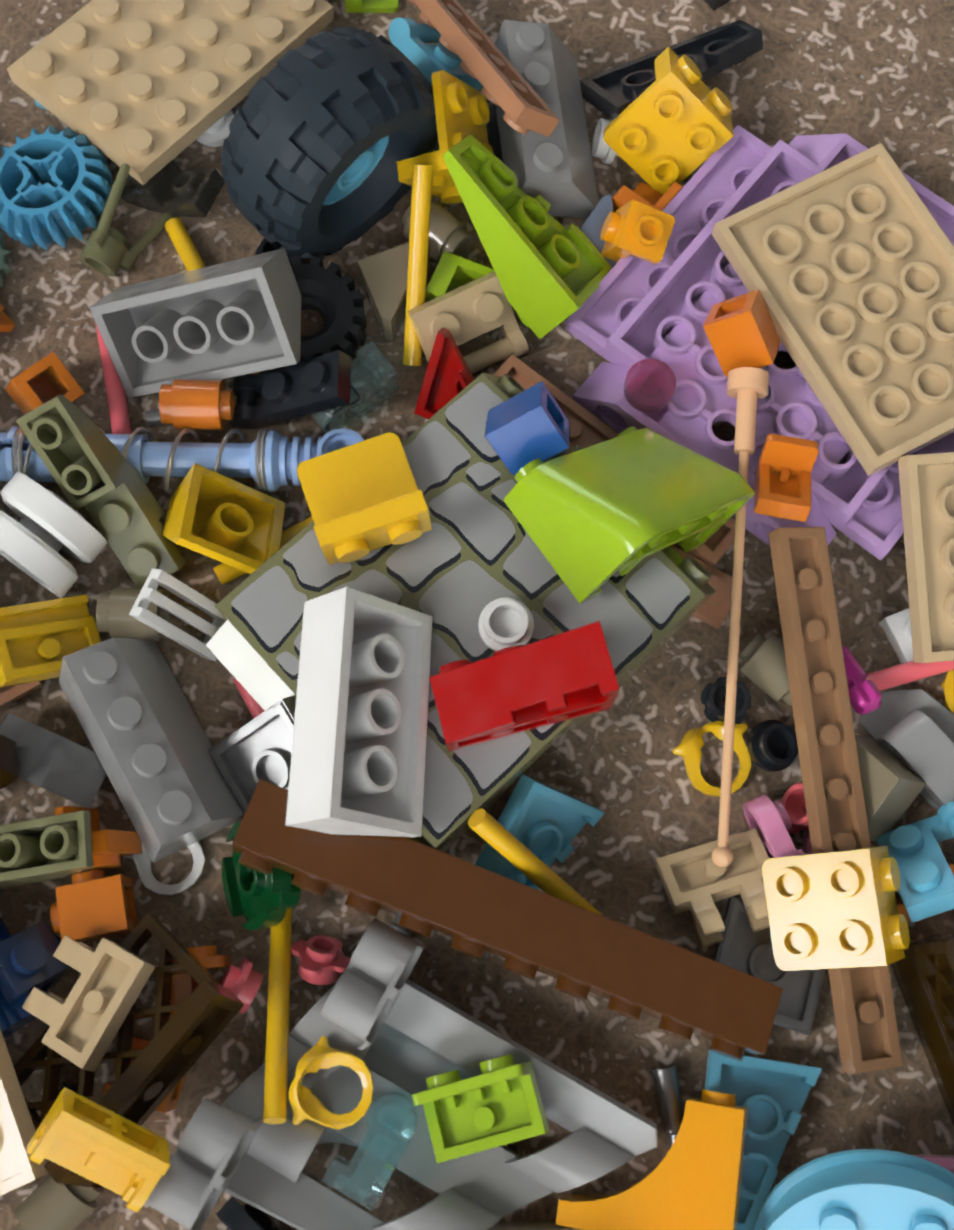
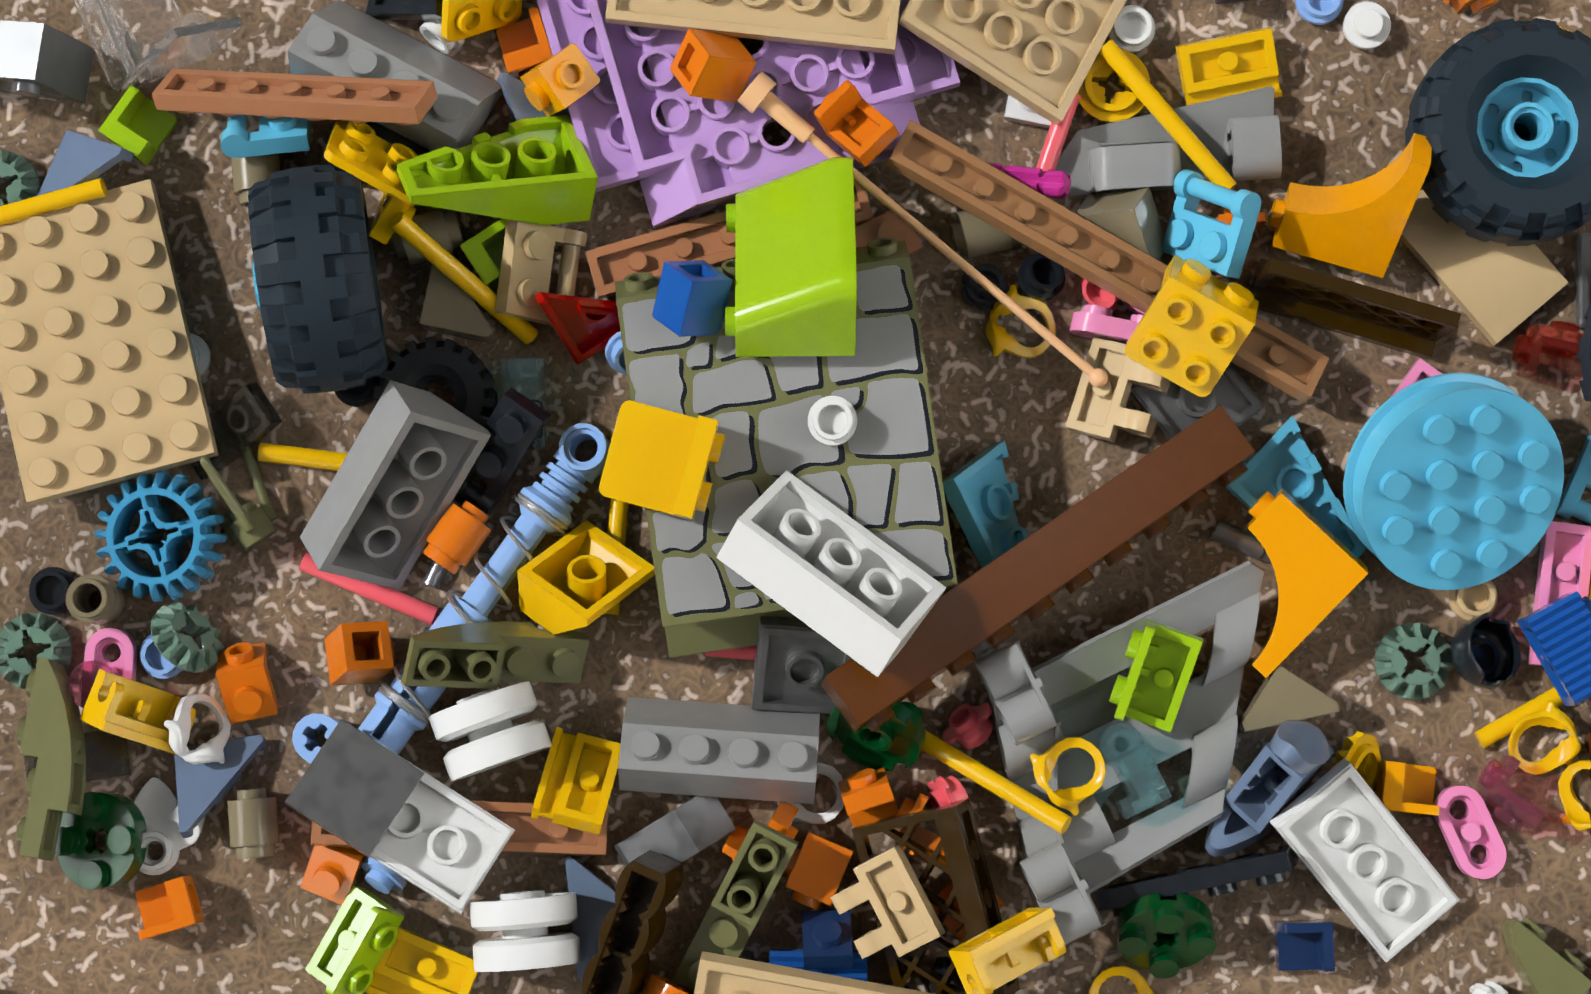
camera: 55 degrees left, 10 degrees up
dark tan brick [96,587,176,640] -> none
white tile [129,568,227,662] -> none
red wedge [429,621,620,752] -> none
yellow bar [468,808,603,916] -> none
clear pink tile [624,359,676,413] -> none
none -> orange bracket [838,767,898,827]

